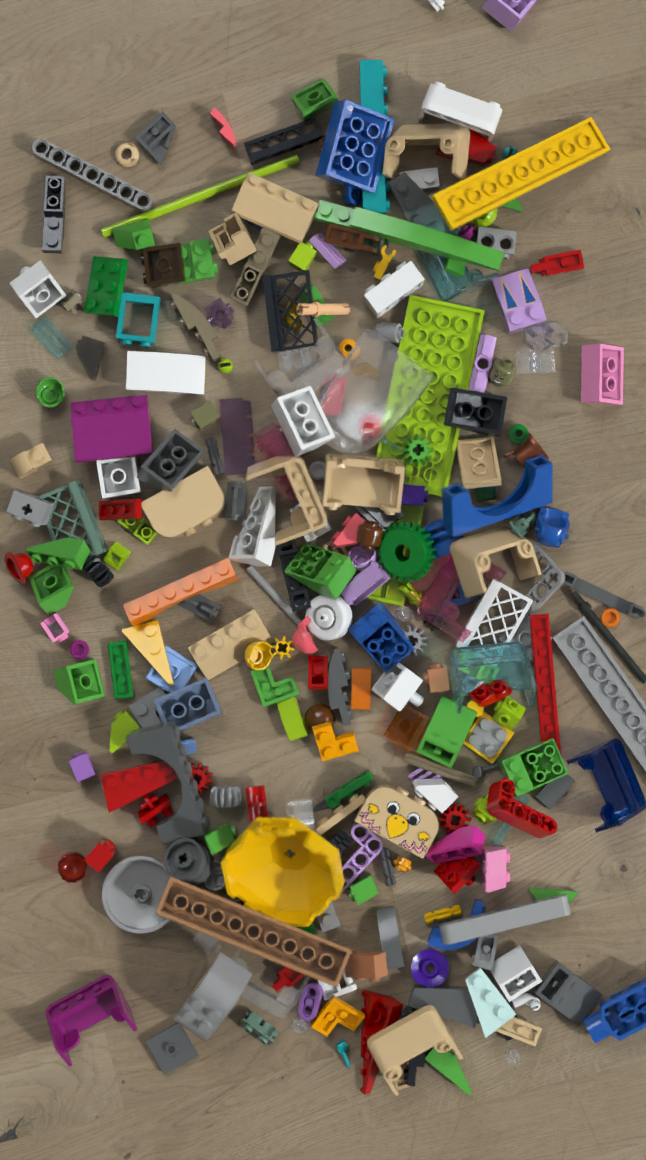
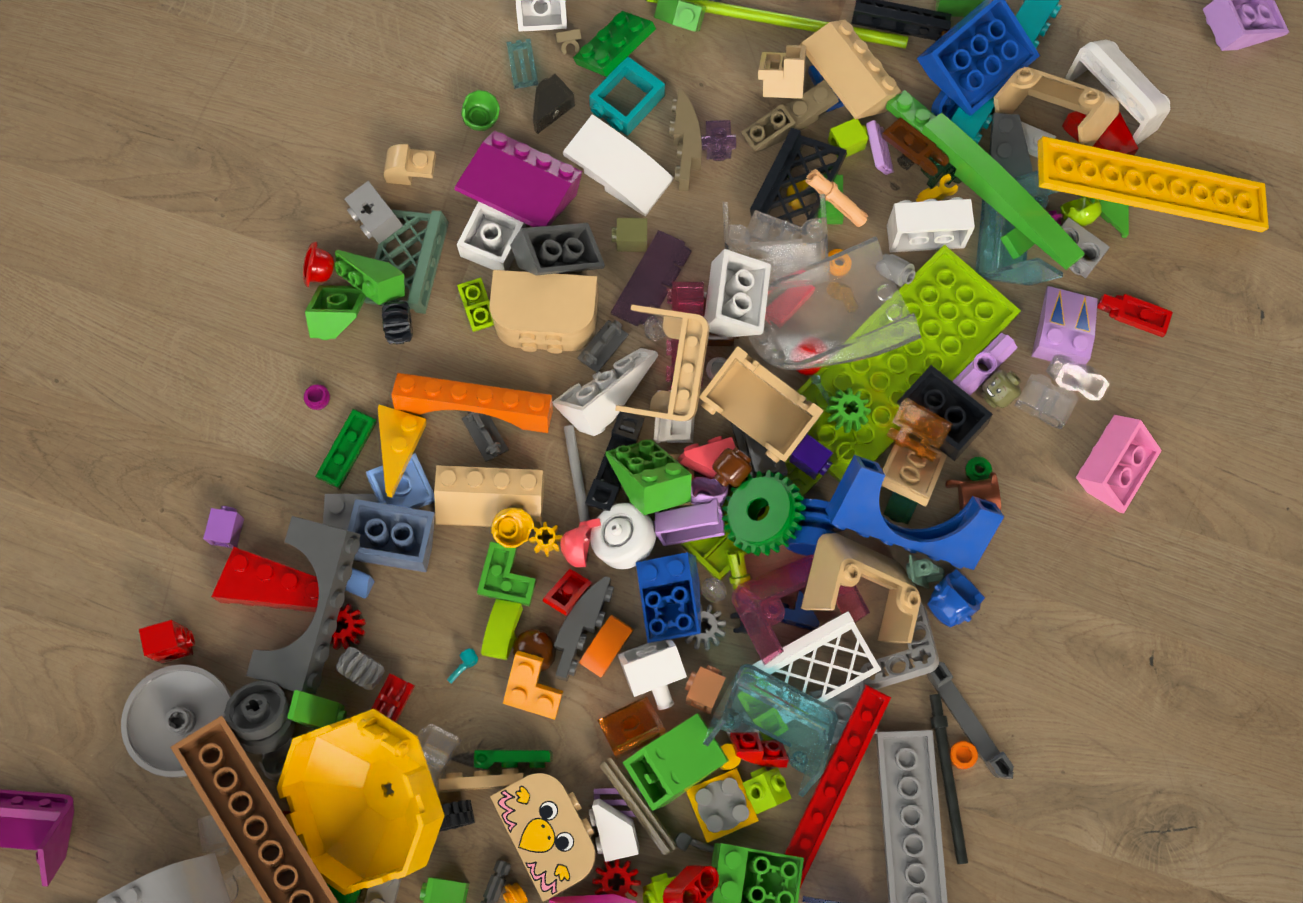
camera: 30 degrees right, 15 degrees down
bright pink window [40,611,70,643] -> none
bright green slope [53,659,105,704] -> none
clear red hair [58,851,87,883] -> none
red tile [99,499,142,521] -> none
lime slope [103,542,131,571] -> none
lime slope [109,710,142,754] -> none
red hips [137,793,173,828] -> none
dark brown plate [141,243,186,288] -> none
bright green plate [178,239,218,285] -> none
dark grey axle [205,438,224,475] -> none
lime hinge [218,358,233,374] -> none
lavender beam [340,823,383,895] -> none
none -> teal hand [447,648,478,684]
none -> clear orange plate [887,398,953,463]

